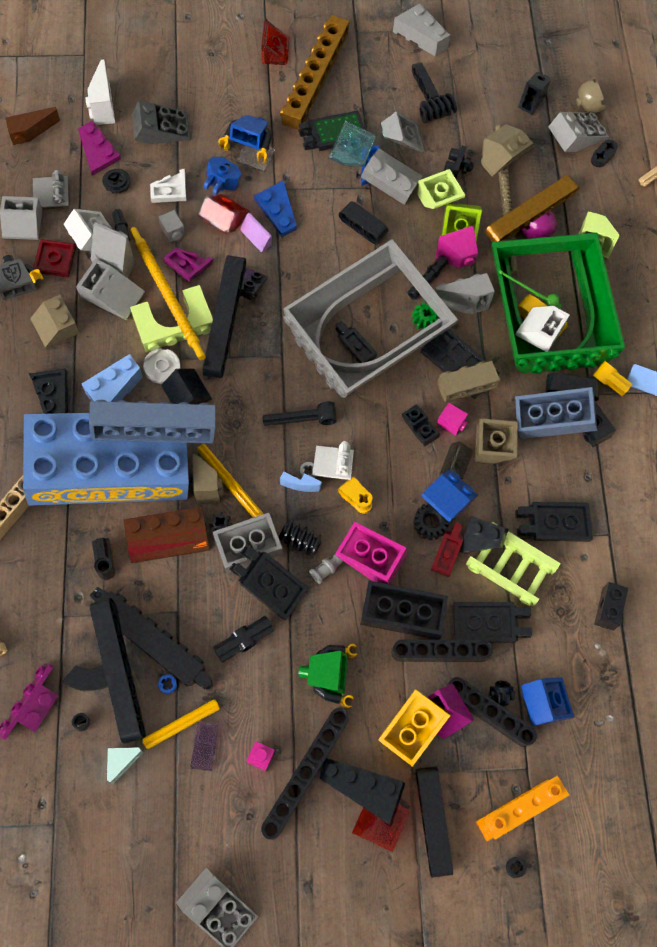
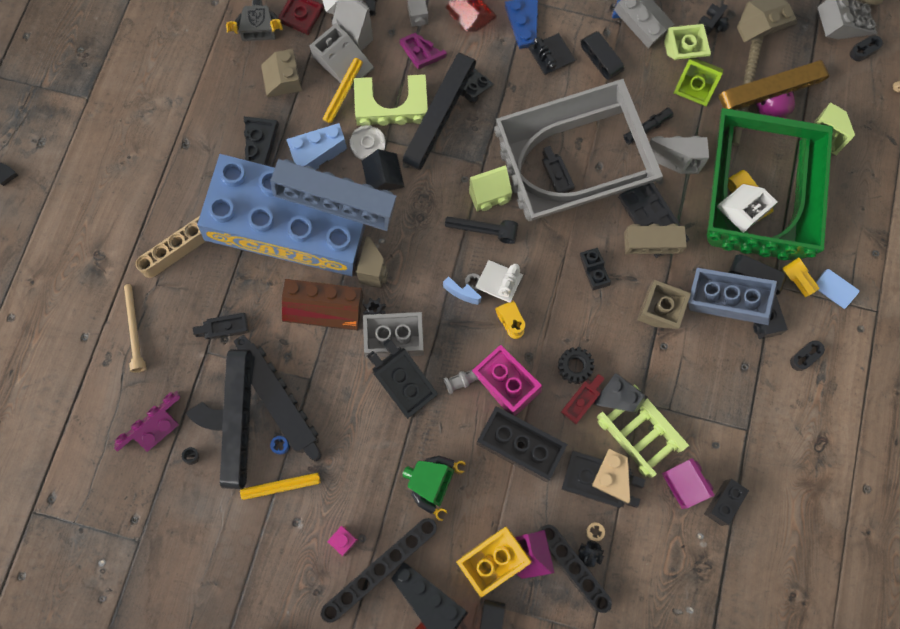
camera: 20 degrees right, 5 degrees up
black piece [92,537,115,580] -> none
light aqua slope [107,747,144,784] -> none
yellow hose [130,227,206,360] -> none
clear purple slope [190,722,219,771] -> none
yellow axle [197,444,264,518] -> none
black piece [213,616,274,663] -> none
lavender slope [240,213,272,252] -> none
black piece [278,520,322,558] -> none
black beam [391,640,493,662] -> none
green gear [412,302,440,330] -> none
blue slope [421,469,478,522] -> none
dark pink slope [435,226,478,268] -> none
dark pink brick [437,403,468,436] -> none
clear smoke slope [439,441,473,480] -> none
bright green sword [499,270,562,309] -> none
black tile [515,502,593,542] -> none
blue slope [521,677,574,726] -> none
none -> black hinge [193,313,249,339]
none -> yellow axle [323,58,363,123]
none -> yellowish green slope [469,165,512,211]
none -> black hinge [528,33,576,75]
none -> tan bush [586,522,605,542]
none -> tan wing [592,449,630,503]
none -> magenta slope [661,458,714,509]
none -> black beam [790,340,825,371]

